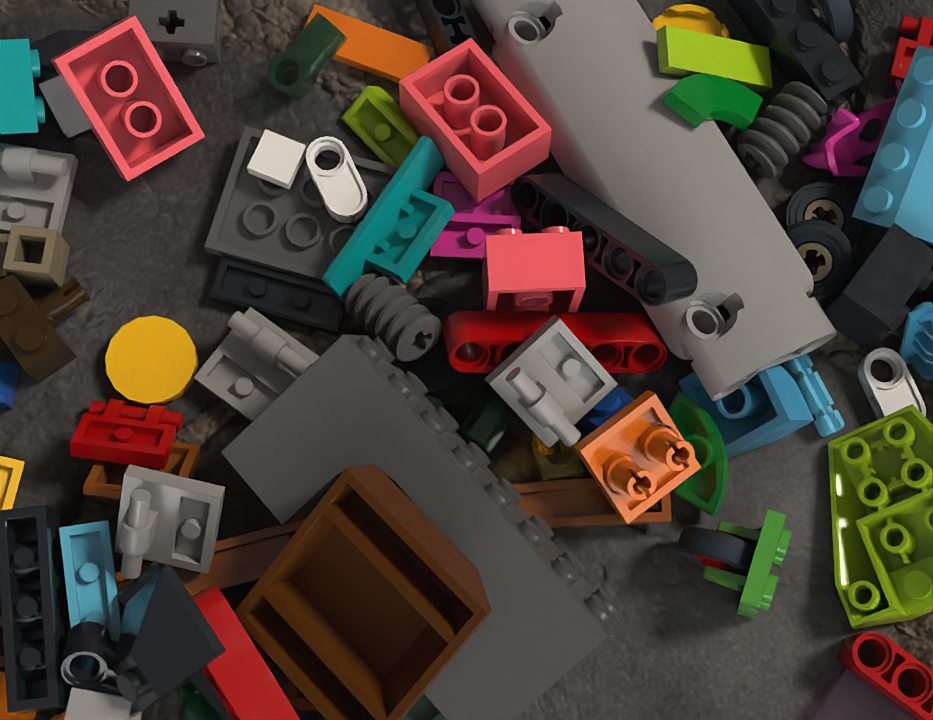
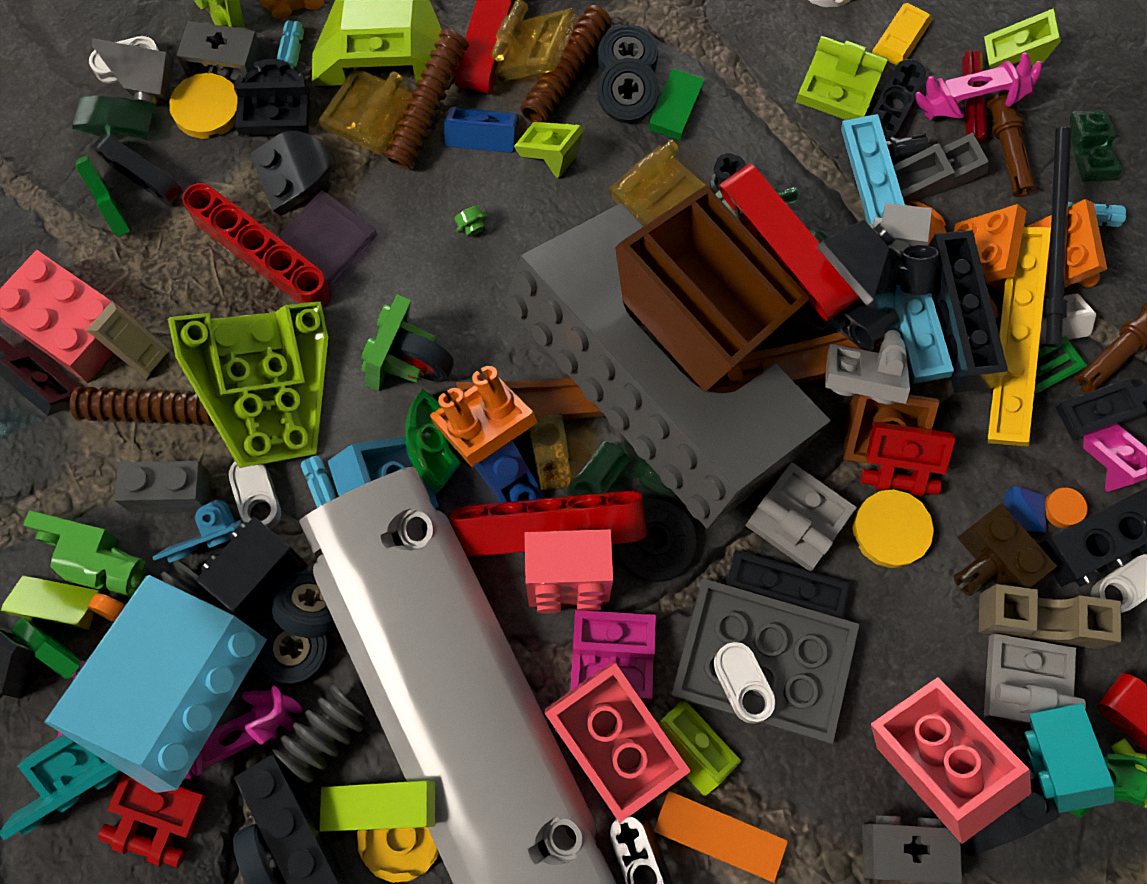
camera: 175 degrees left, 5 degrees down
white tile [247,129,307,189] -> none
clear green piece [267,12,348,99] -> none
teal bracket [322,136,455,302] -> none
dark grey piece [345,273,442,362] -> none
light grey plate [485,314,618,448] -> none
black beam [510,171,698,306] -> none
green tile [661,74,763,131] -> none

